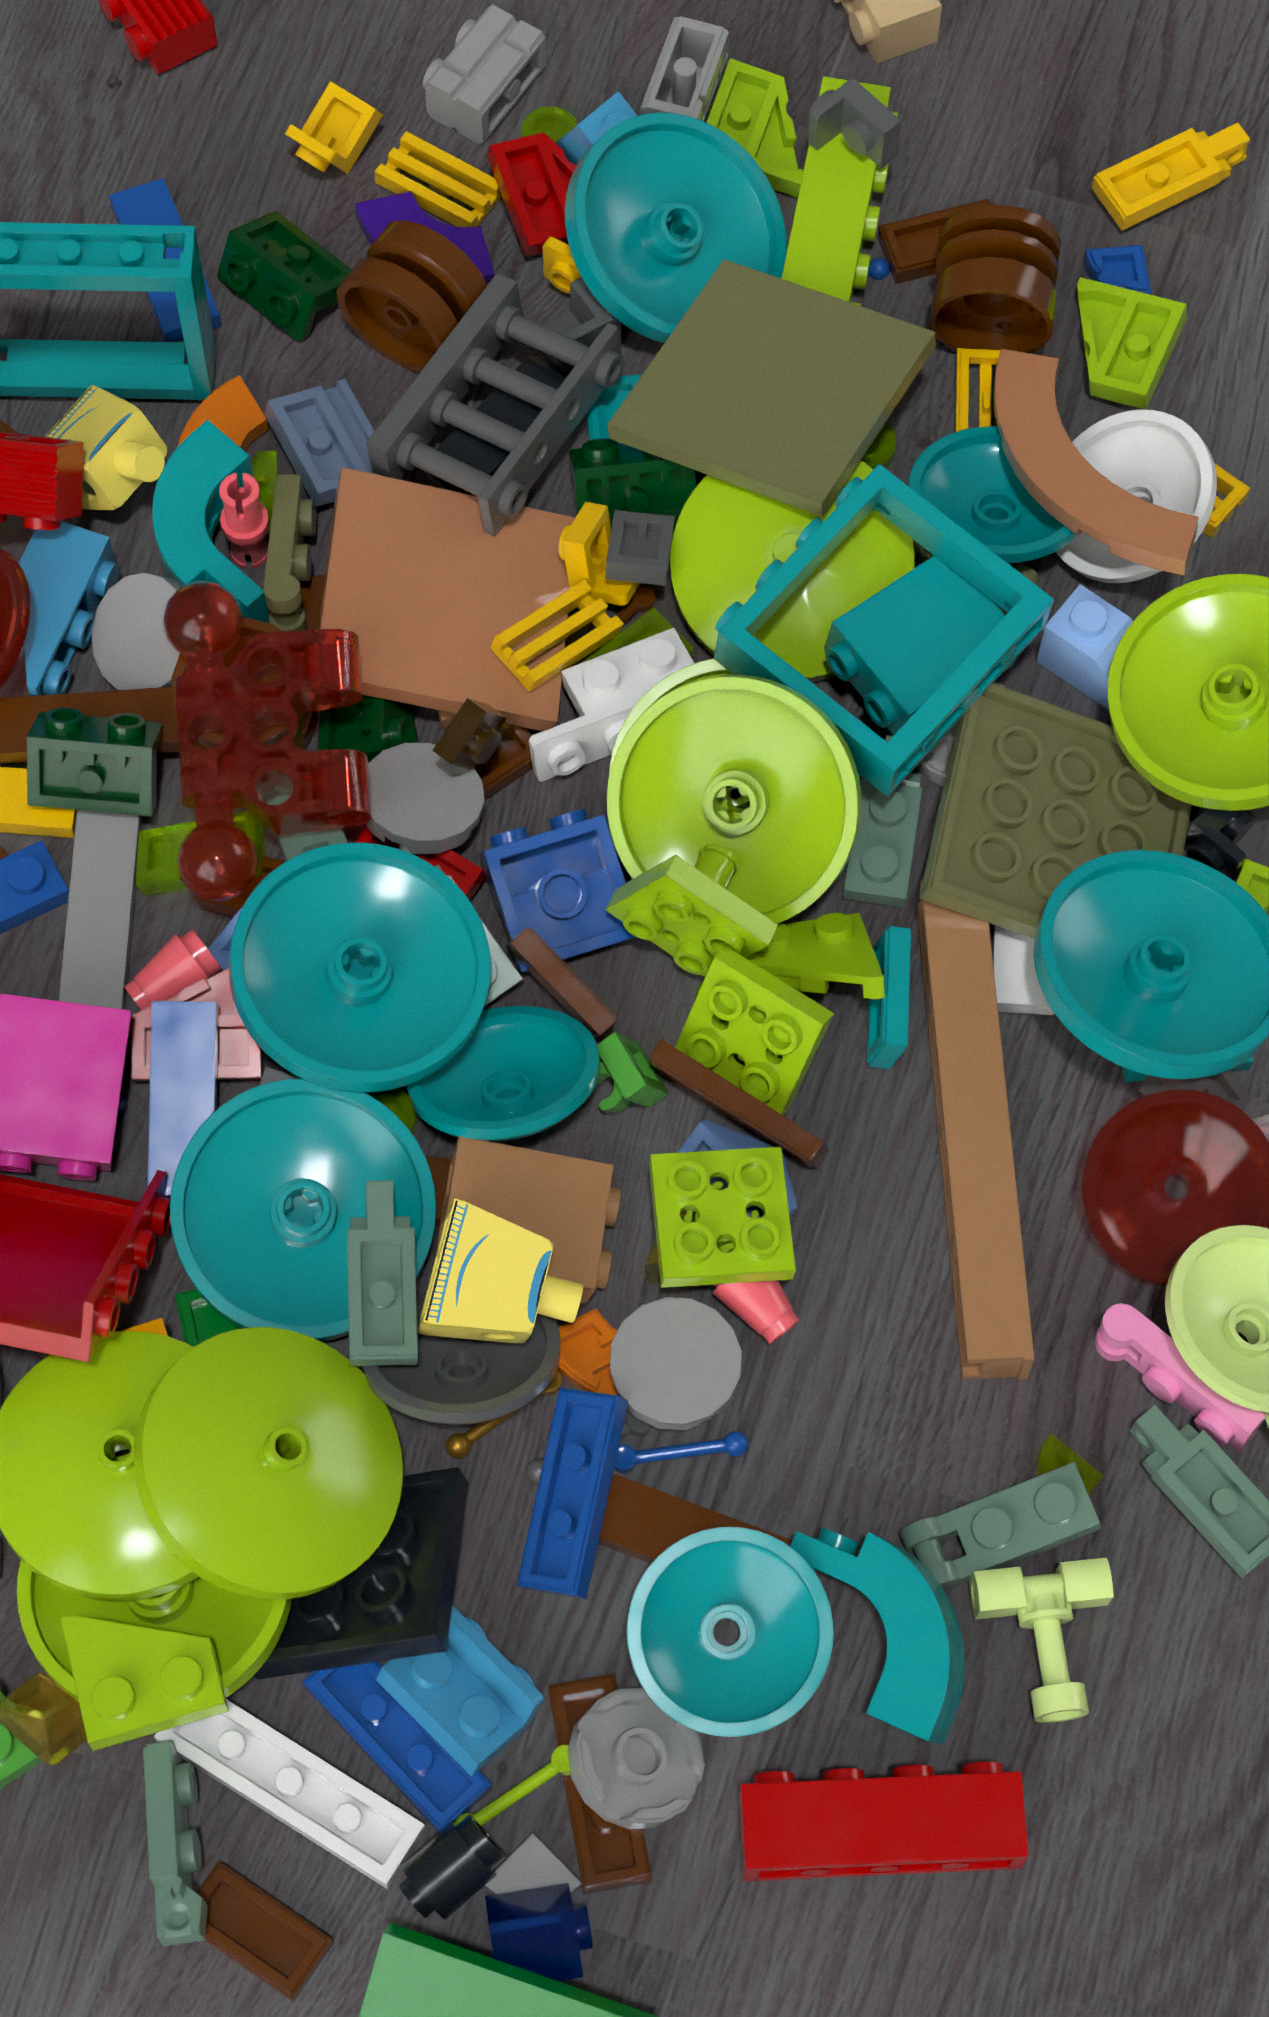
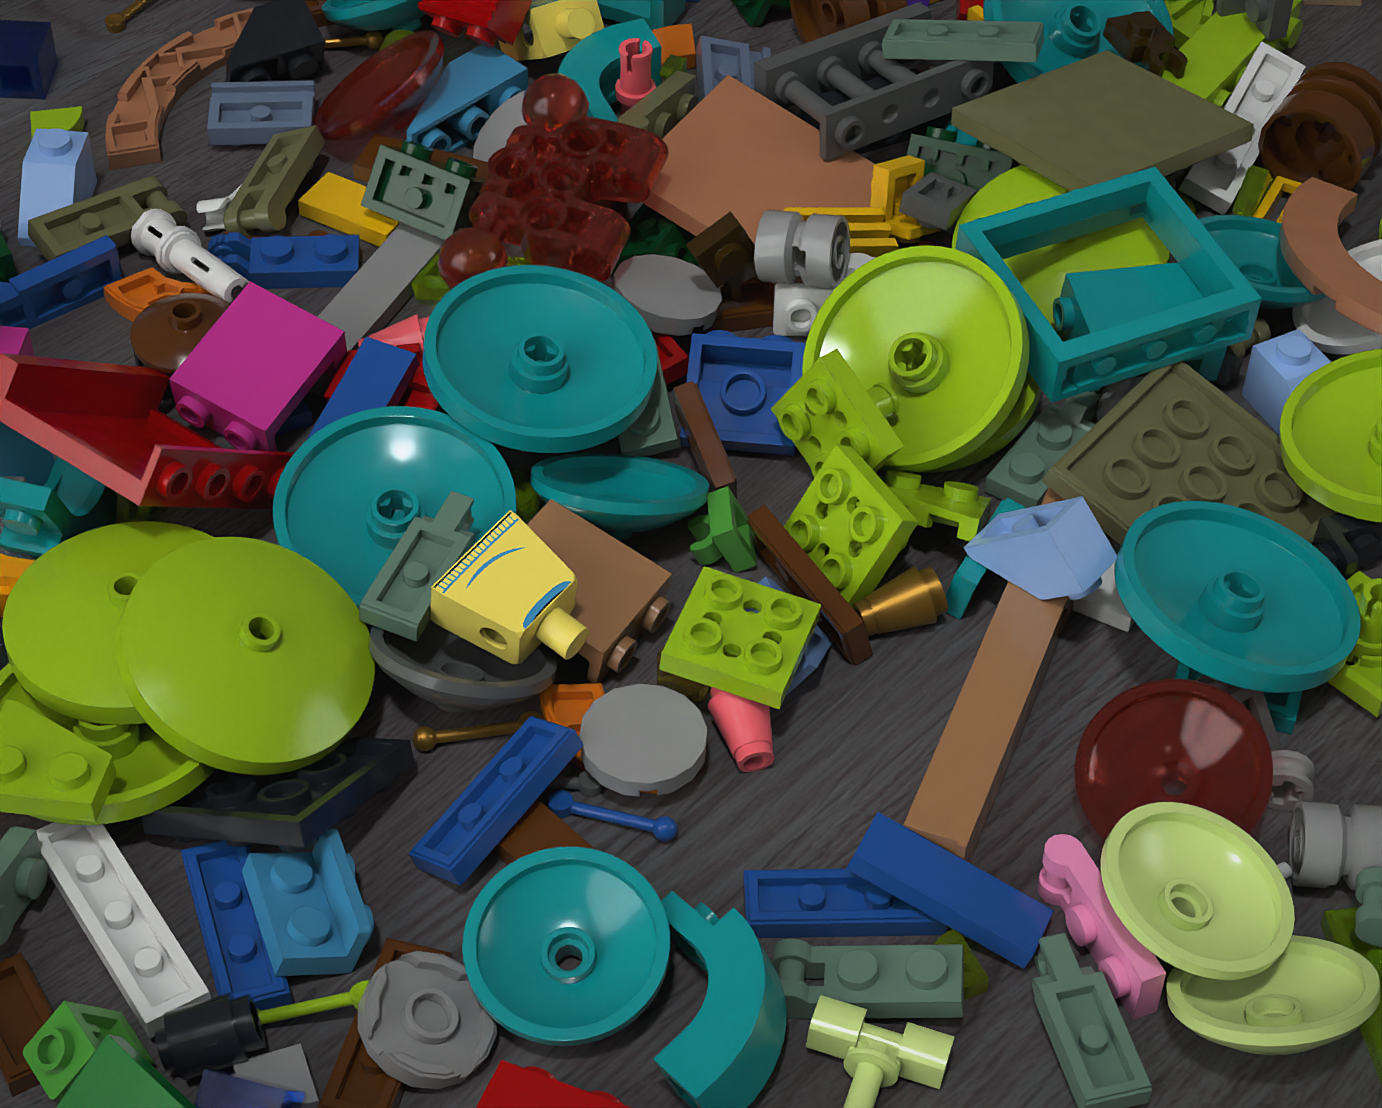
camera: 25 degrees right, 20 degrees down
none -> bright green bracket [23,1001,154,1101]
none -> blue tile [743,869,947,938]
none -> light grey wheel [754,209,850,289]
none -> blue tile [846,812,1054,969]
none -> pearl gold cone [853,566,948,637]
none -> sand green tile [882,19,1044,62]
none -> light blue slope [964,496,1117,600]
none -> dark brown plate [1103,11,1188,79]
none -> white plate [1178,41,1306,215]
none -> clear neon green tile [1232,165,1273,217]

